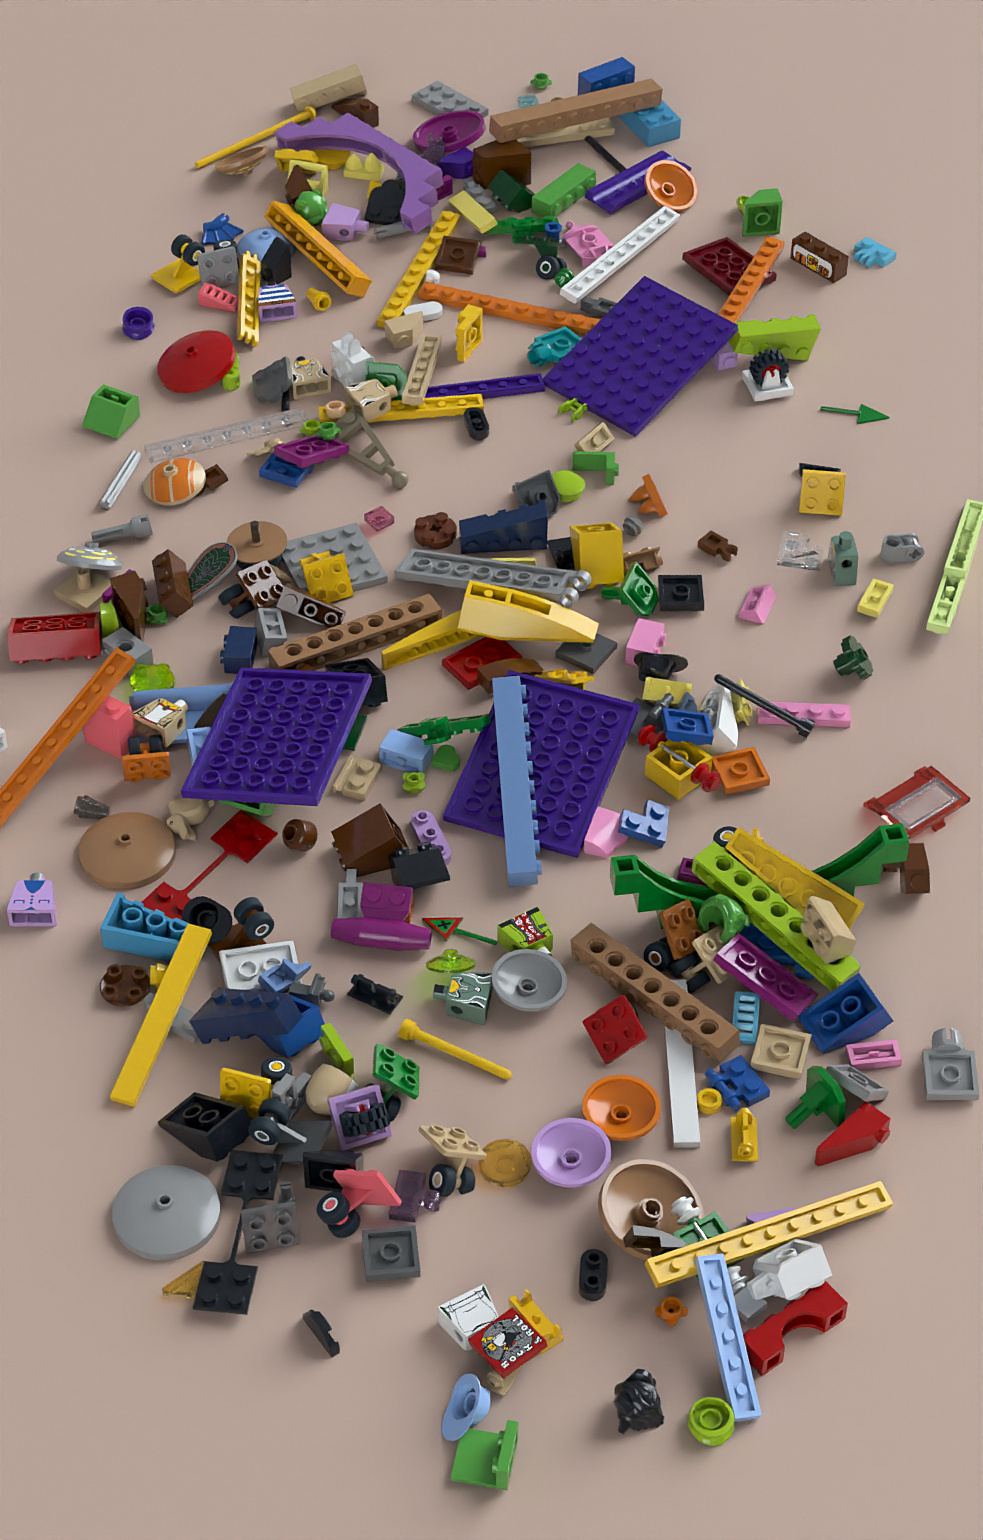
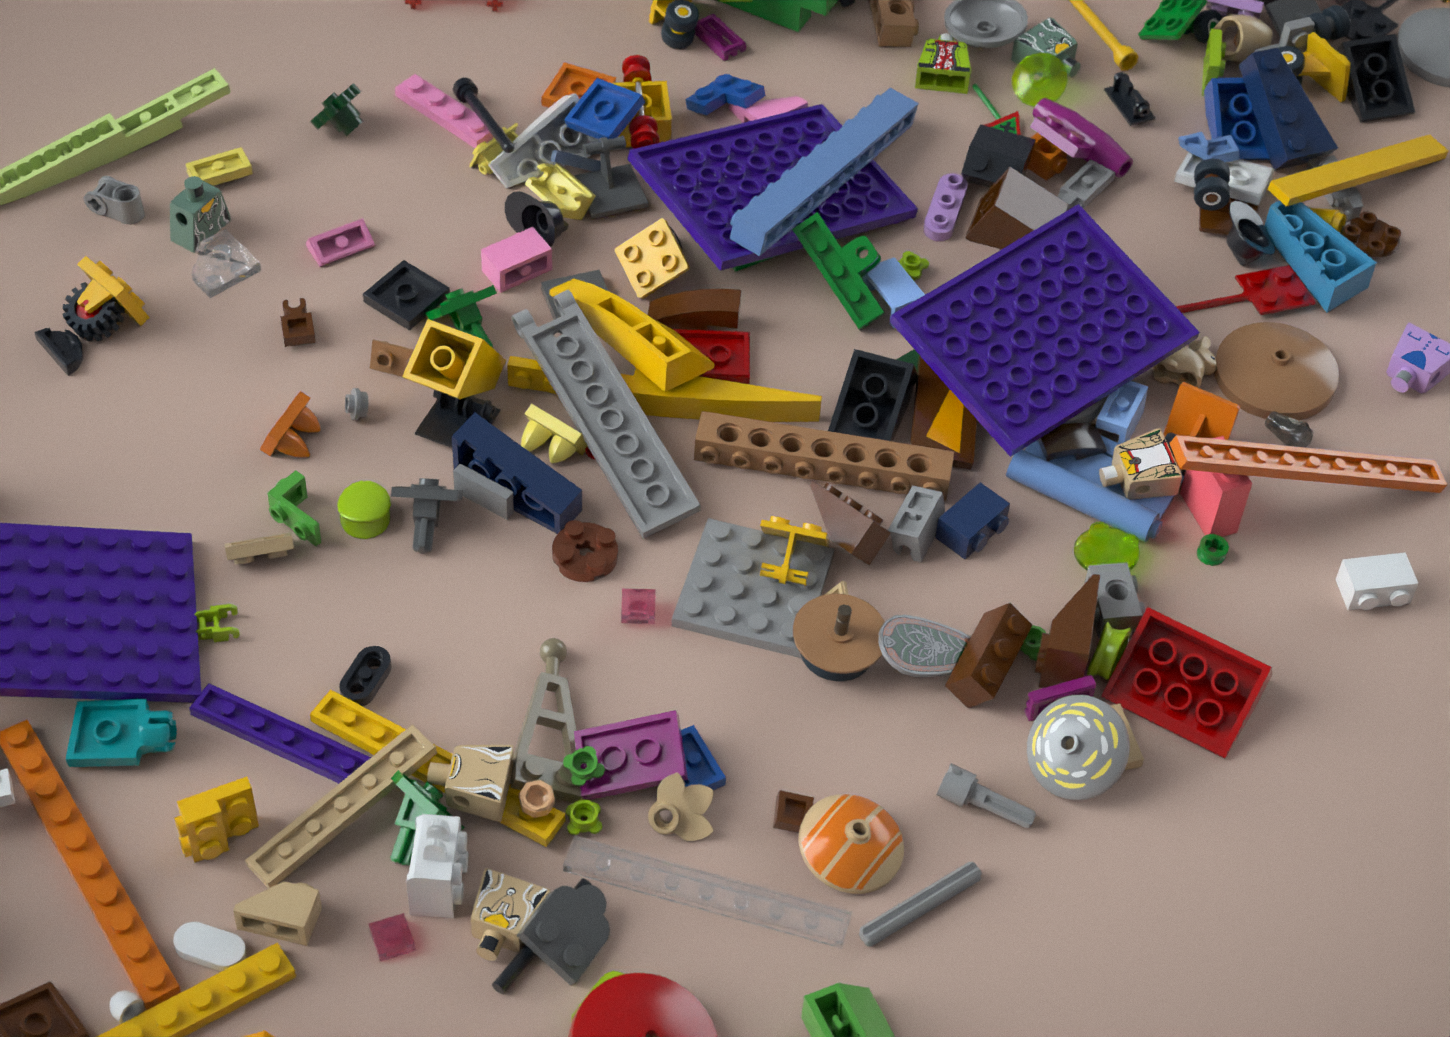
camera: 145 degrees left, 5 degrees up
reddish brown plate [218,560,284,619] -> none
dark grey piece [289,973,335,1007] -> none

